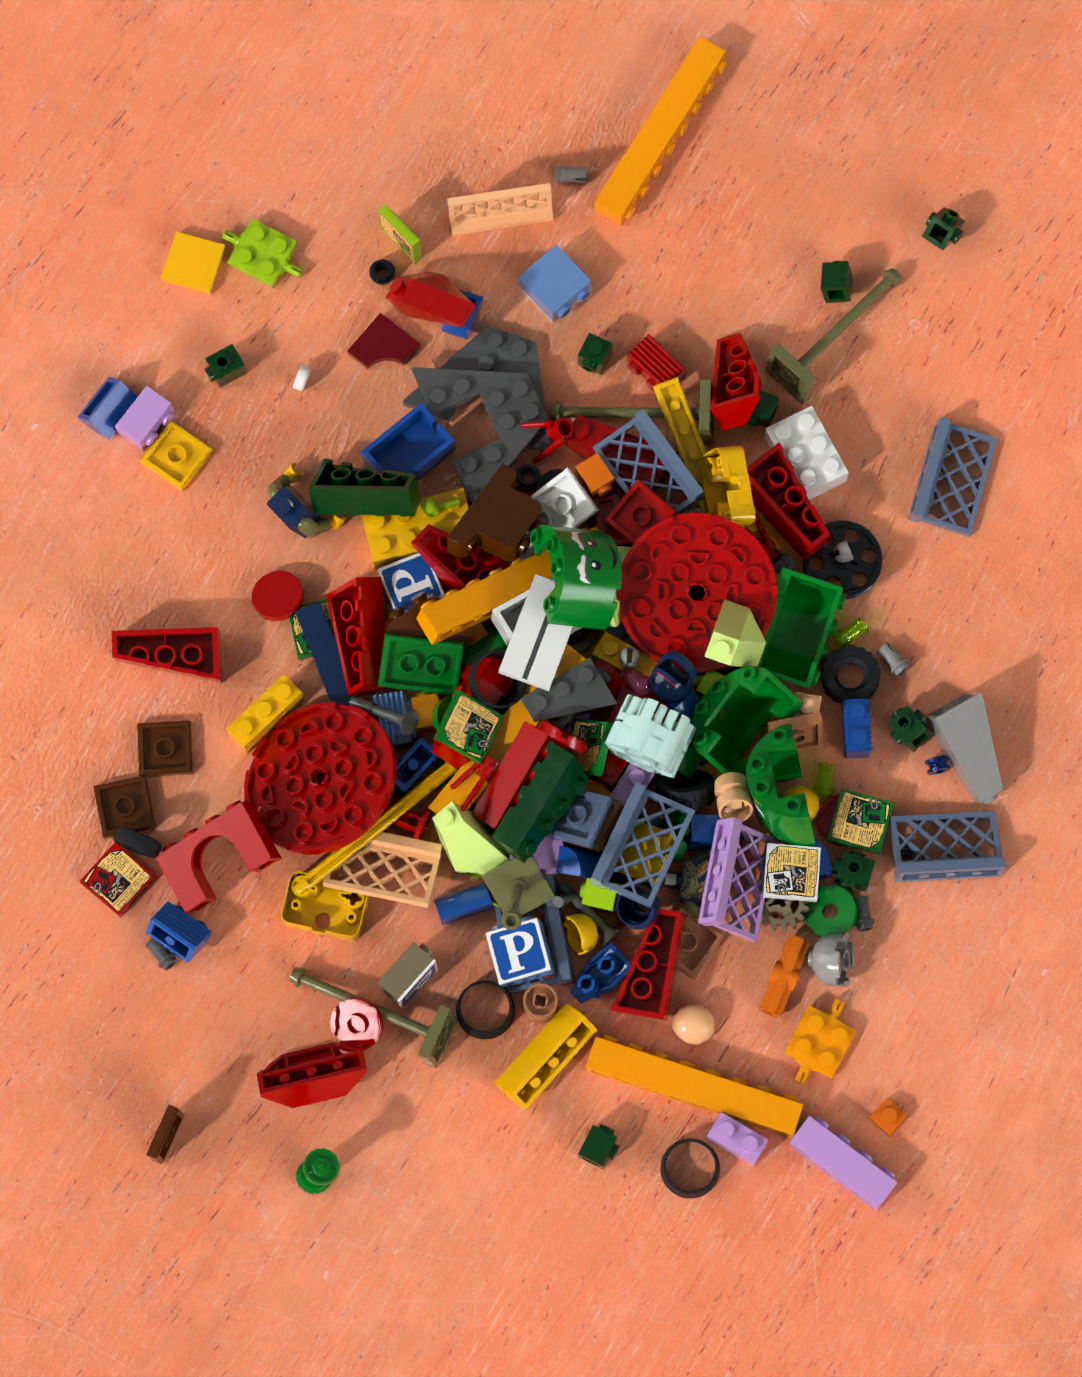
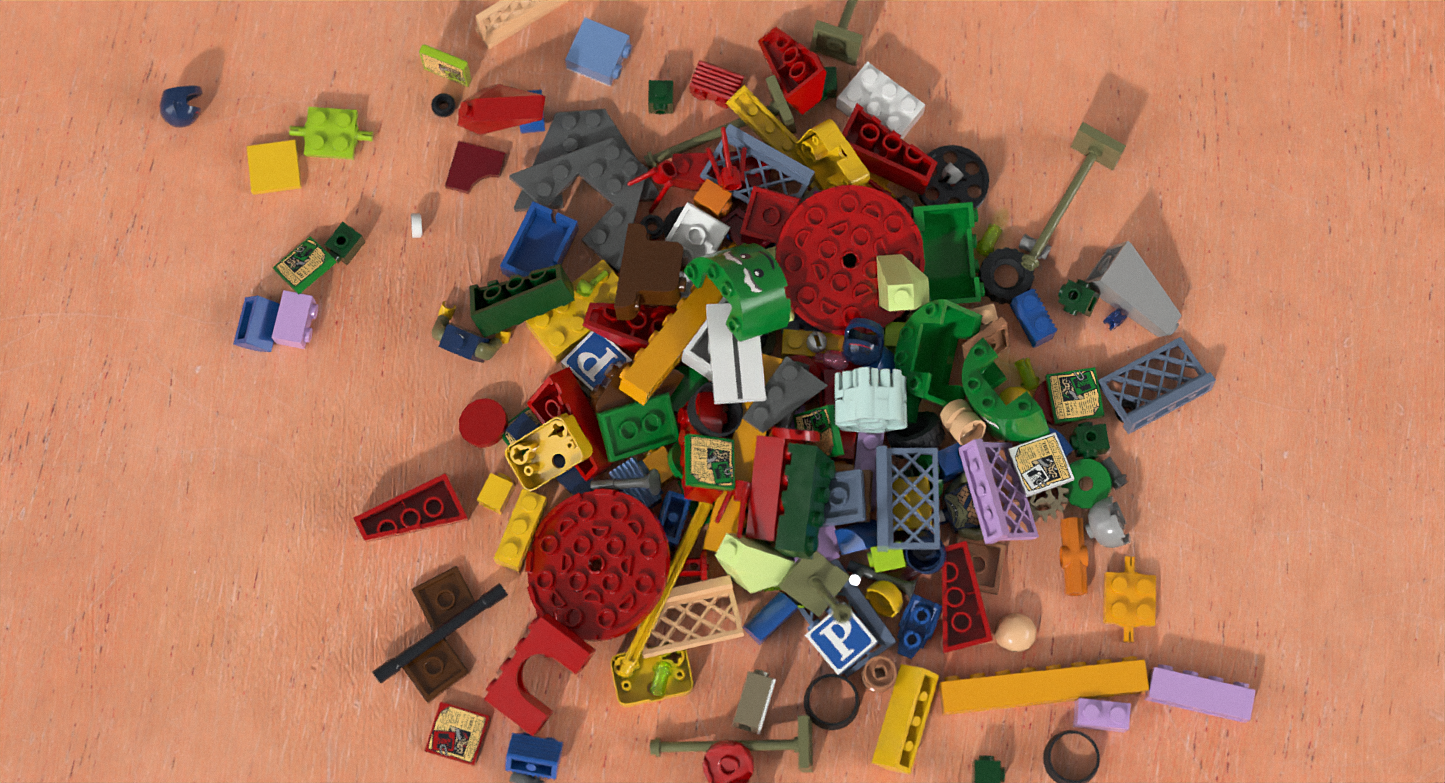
camera: 30 degrees left, 0 degrees up
black tyre [113,827,162,858] -> none
yellow tile [140,420,213,492] -> none
orange plate [869,1098,908,1137] -> none
sand blue fence [908,417,998,537] -> none
none -> dark blue helmet [160,86,203,128]
none -> tile [273,236,337,294]
none -> black piece [372,583,508,684]
none -> yellow brick [477,472,515,515]
none -> yellow axle [505,413,592,491]
none -> clear neon green pin [649,661,673,696]
none -> red plant [706,126,747,191]
none -> olive tile [1021,122,1126,271]

